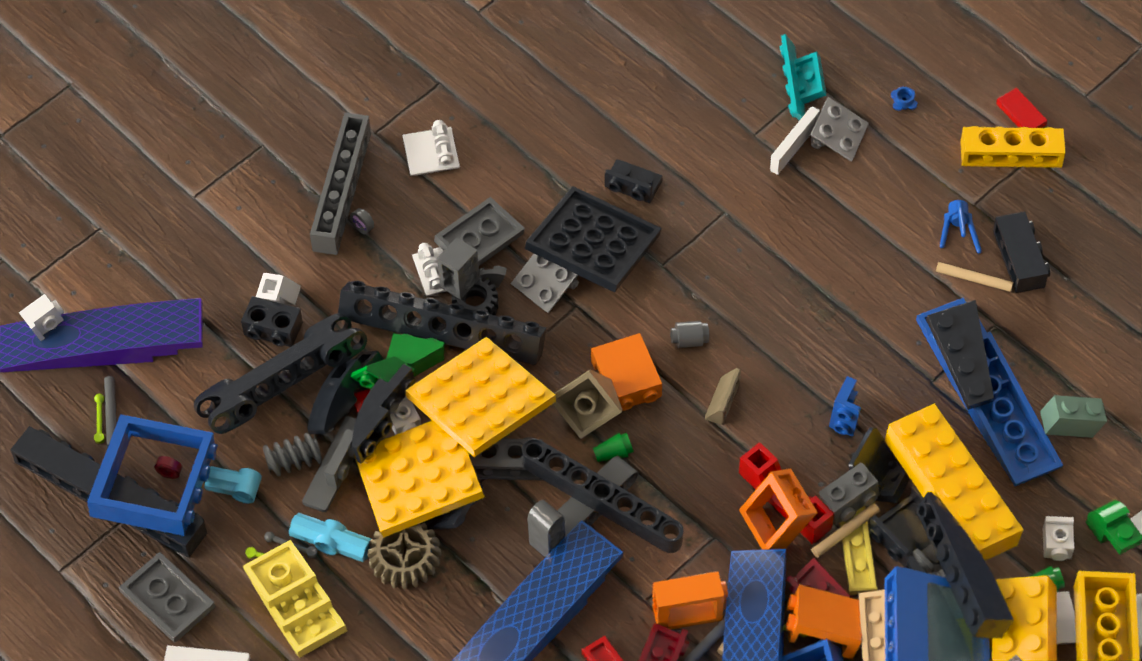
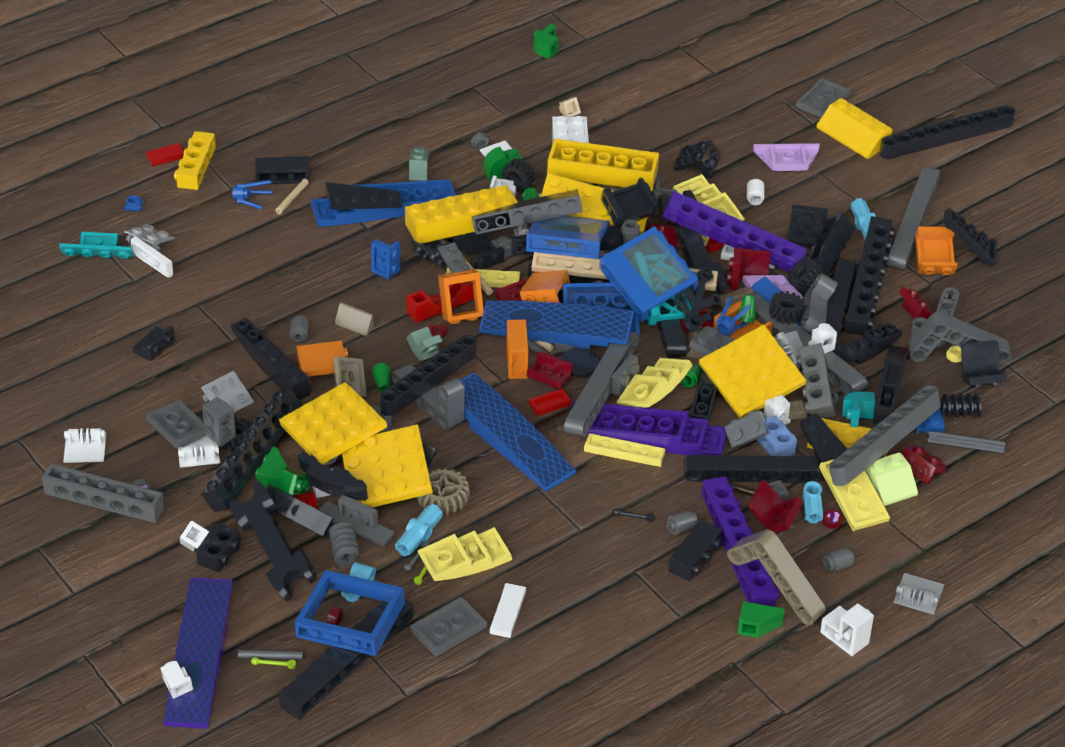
camera: 85 degrees left, 15 degrees down
black plate [524,186,662,293] -> none
none -> black slope [230,318,310,400]
none -> sand green brick [406,326,442,361]
none -> dark red tile [428,325,447,339]
none -> black tyre [502,158,536,192]

